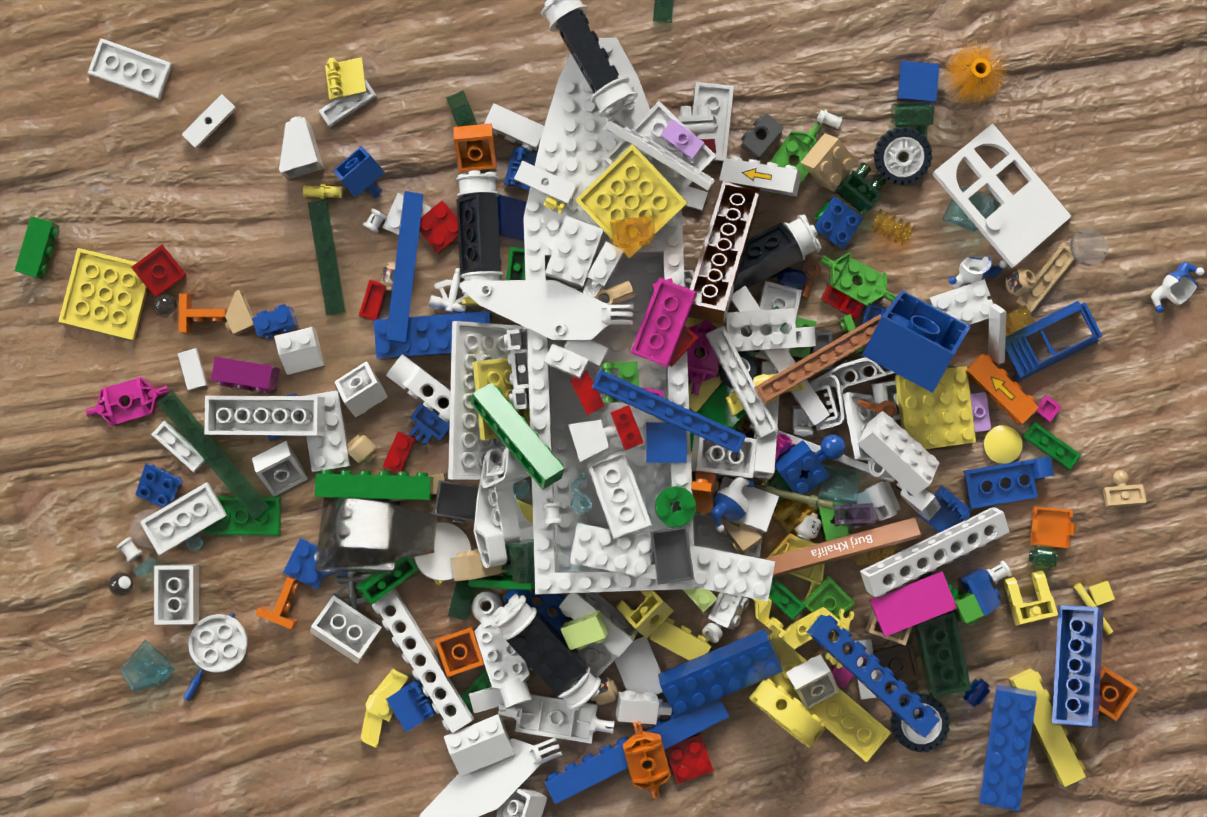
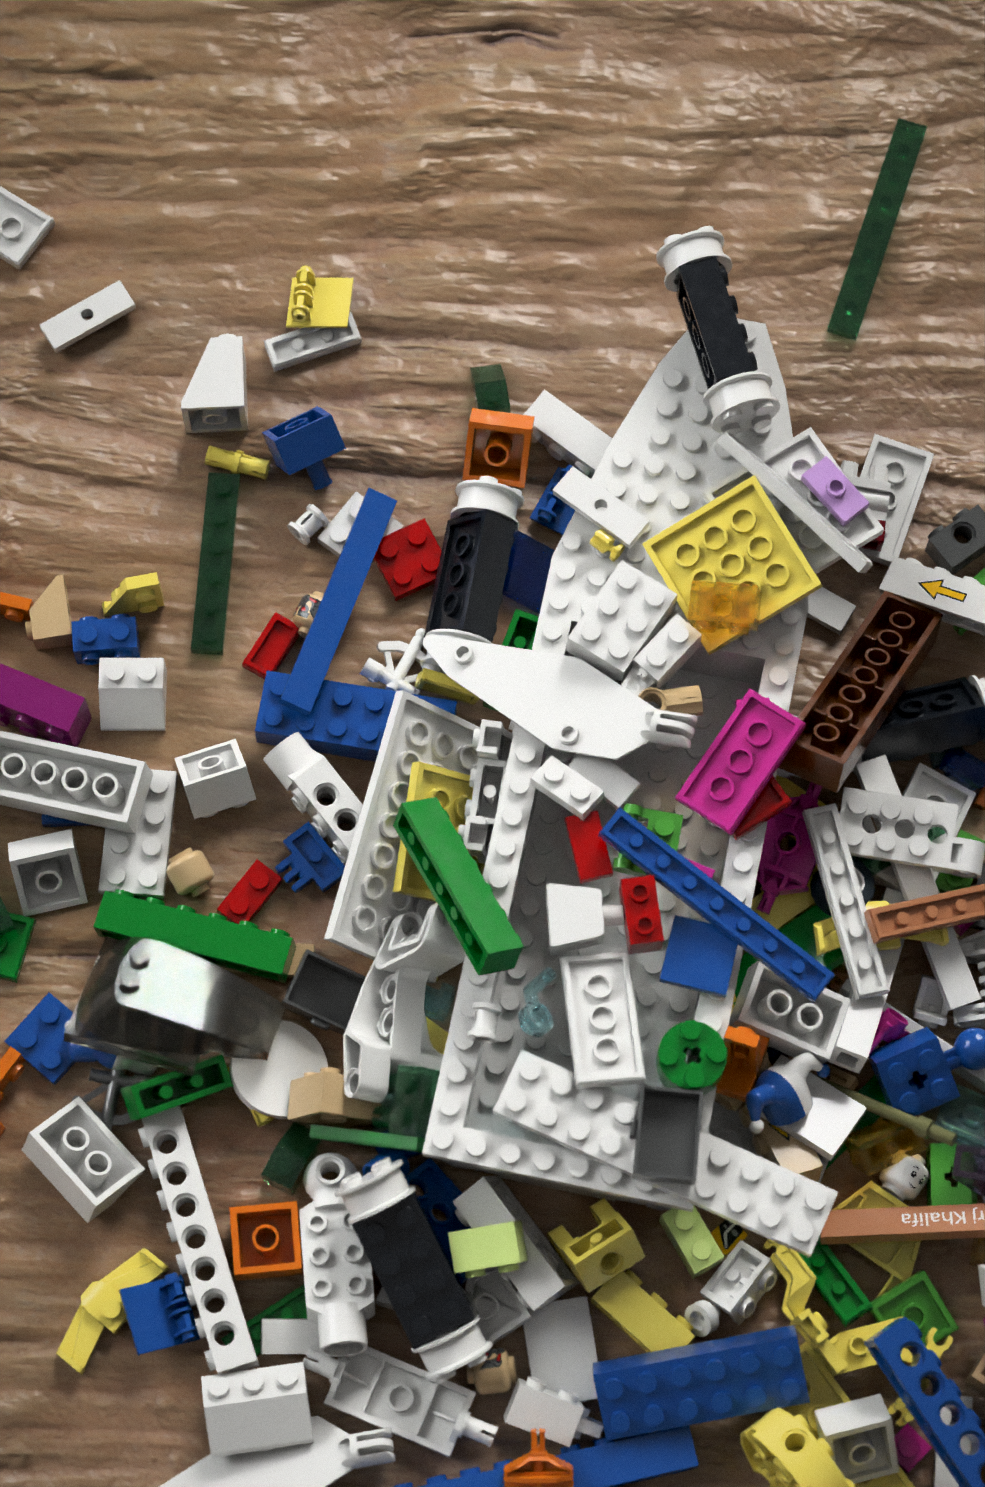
camera: 10 degrees right, 15 degrees down
none -> light yellow wing [102,572,164,617]

